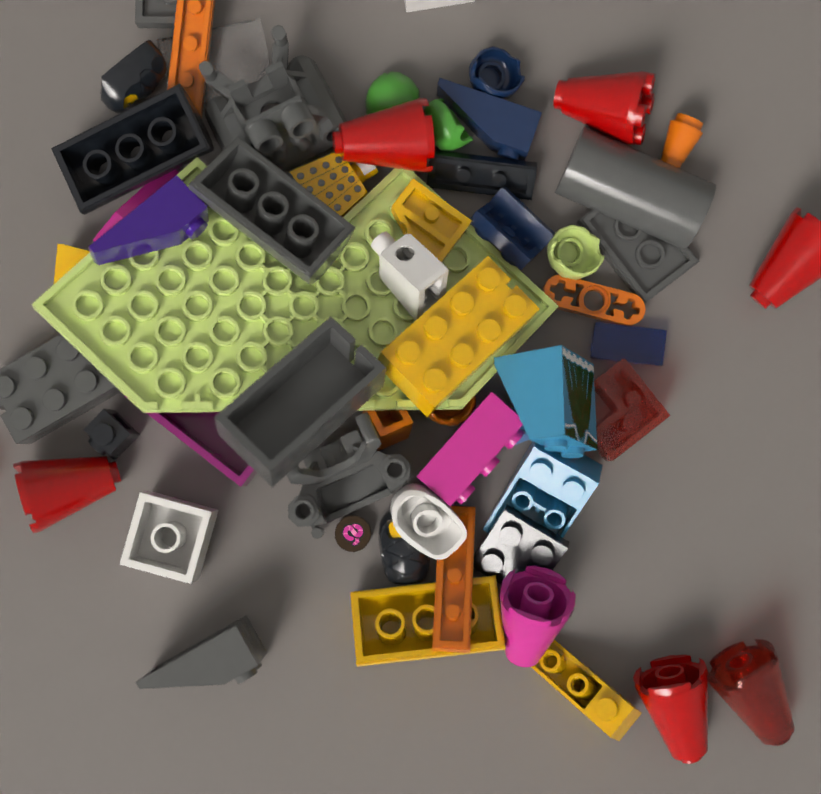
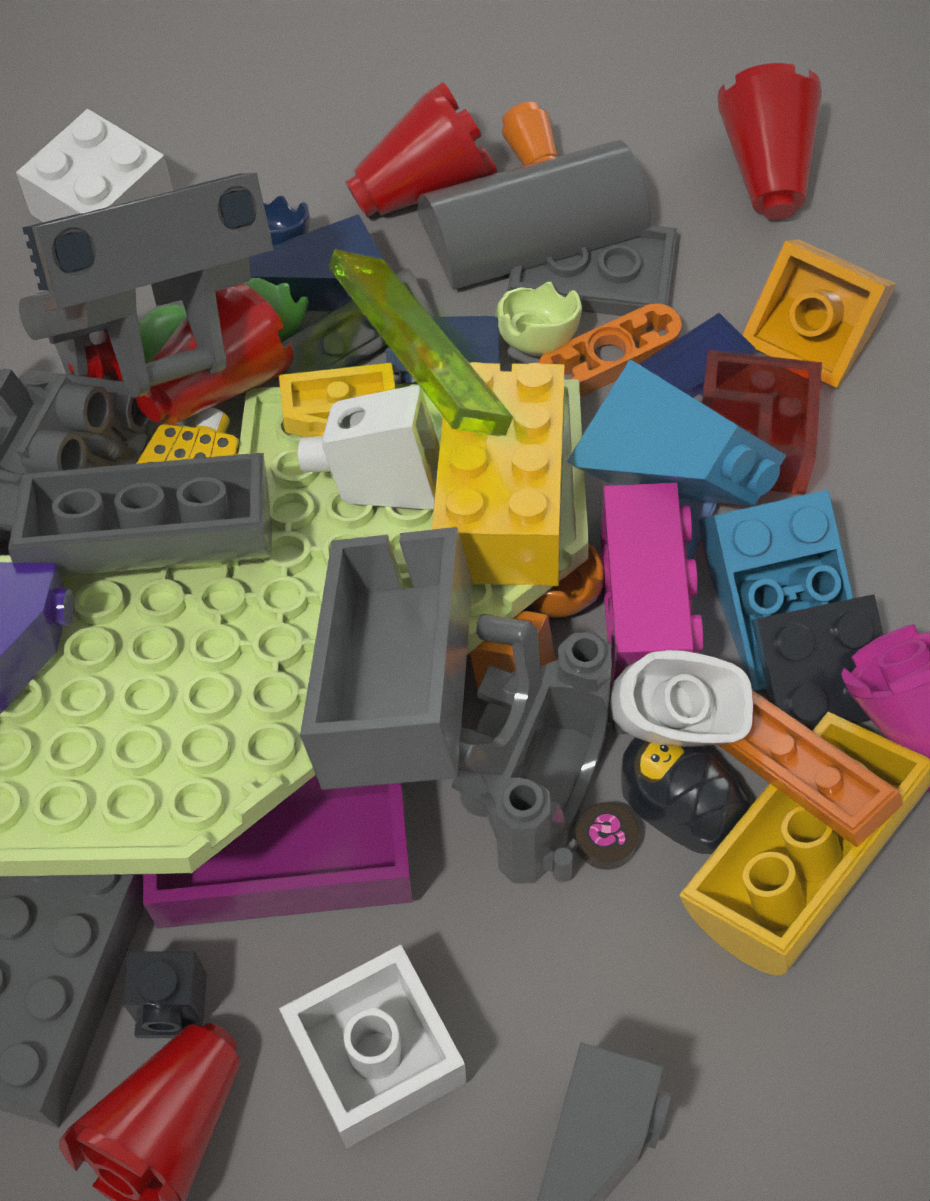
camera: 40 degrees left, 25 degrees down
none -> dark grey container [19,172,274,398]
none -> clear neon green tile [328,249,513,436]
none -> light orange slope [739,239,897,388]

